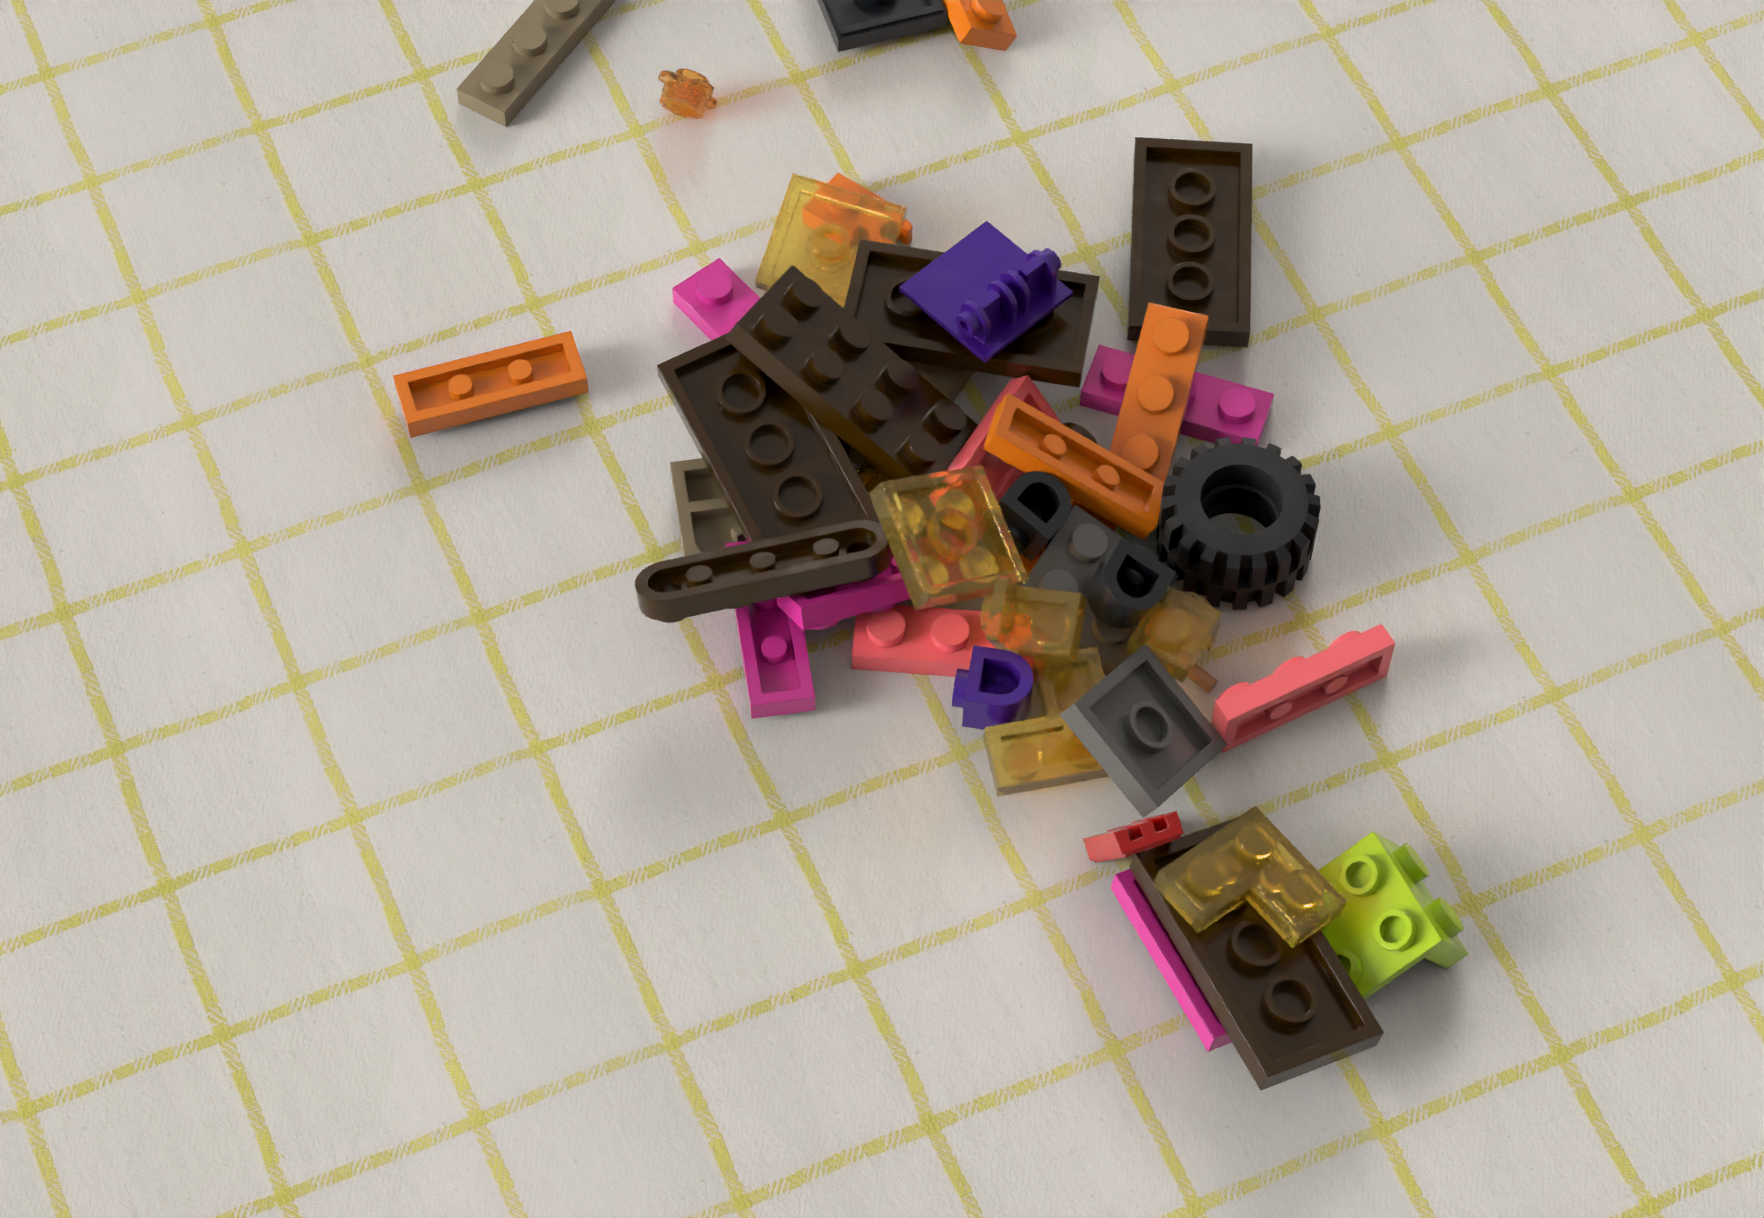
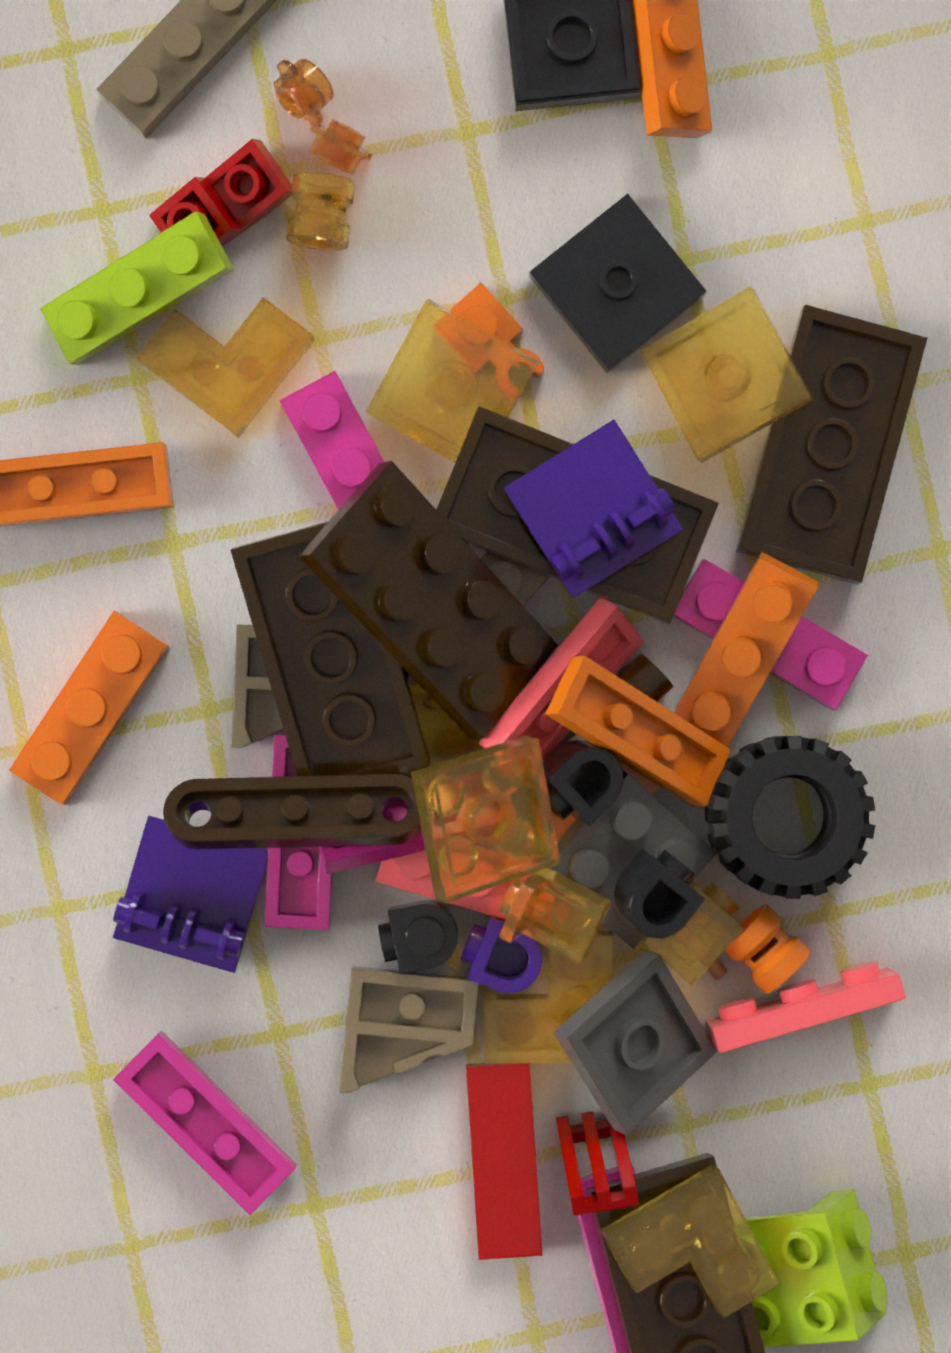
camera: 10 degrees right, 30 degrees up
none -> orange plate [9,611,170,805]
none -> lime plate [40,211,234,365]
none -> dark purple hinge [113,815,268,973]
none -> dark pink plate [113,1030,297,1215]
none -> clear yellow plate [136,297,315,438]
none -> red slope [149,139,296,246]
none -> clear orange plate [274,59,334,126]
none -> clear yellow wheel [286,172,355,251]
none -> dark tan wing [339,966,479,1093]
none -> black plate [378,900,458,974]
none -> red tile [466,1060,543,1260]
none -> black plate [529,193,707,373]
none -> clear yellow plate [640,286,813,463]
none -> orange wheel [721,904,812,994]

